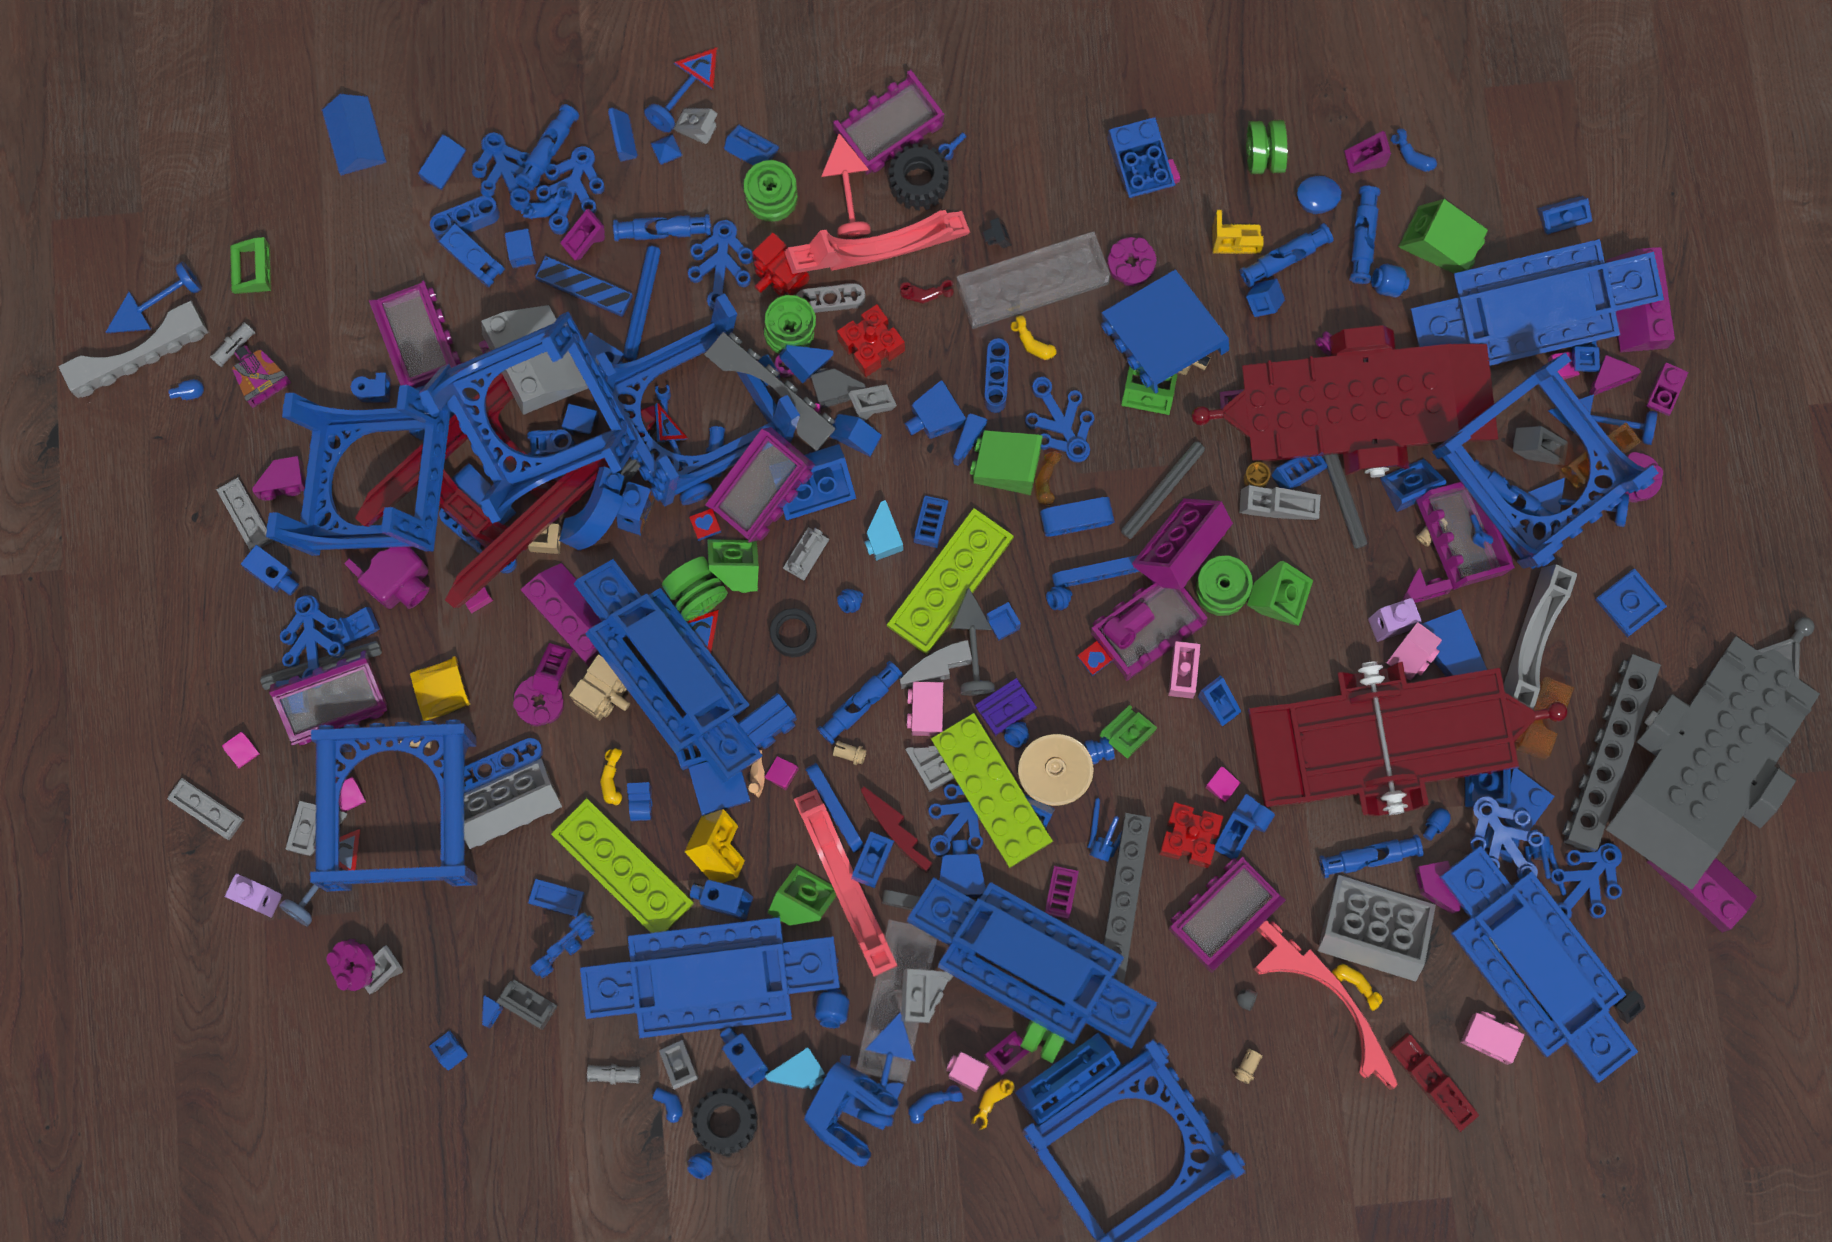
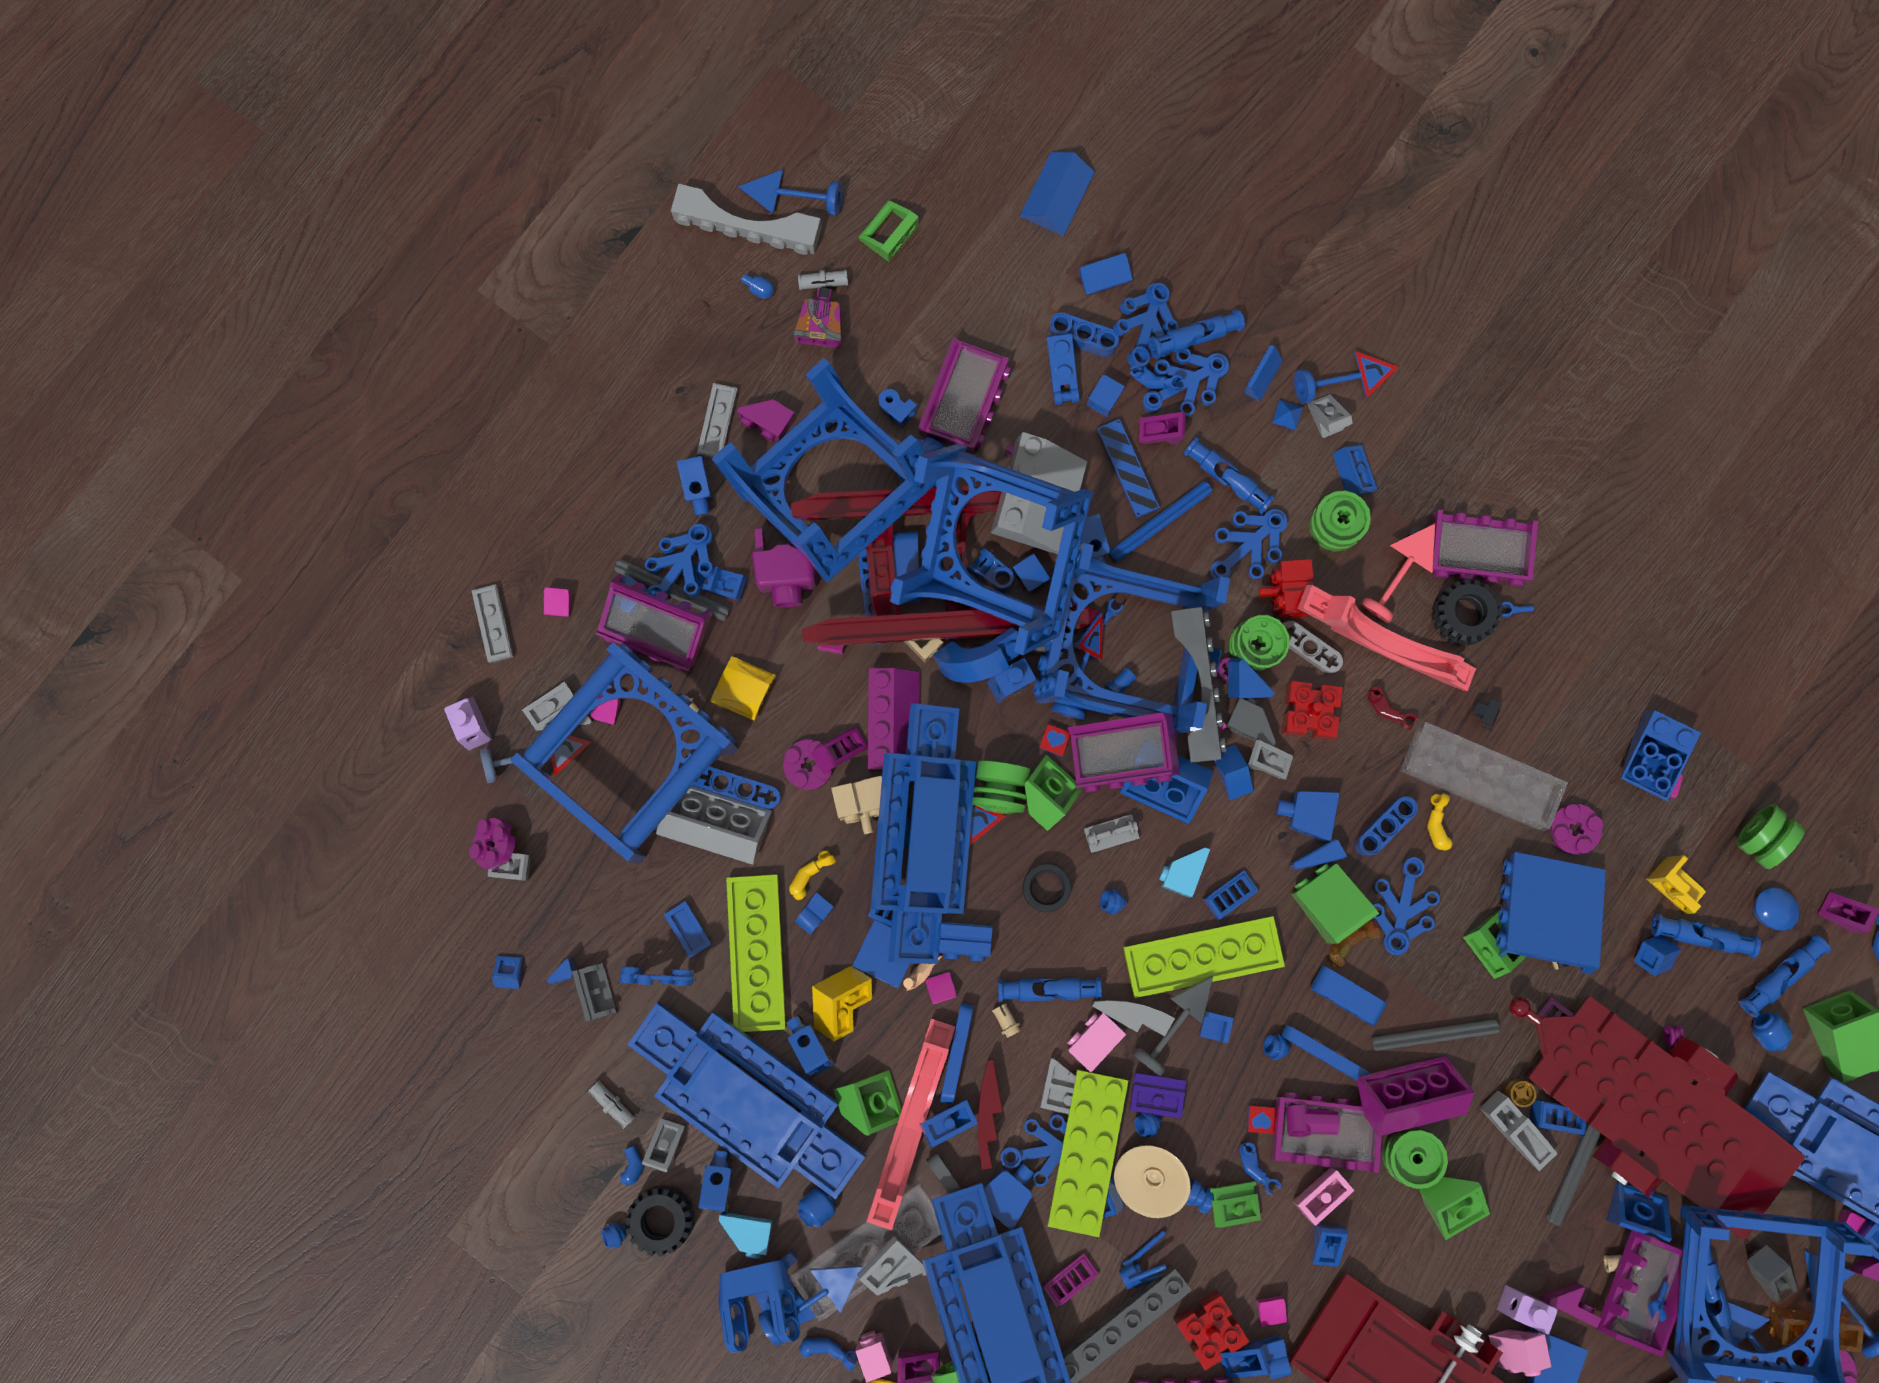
camera: 40 degrees right, 5 degrees up
none -> blue arm [1239,1142,1282,1195]

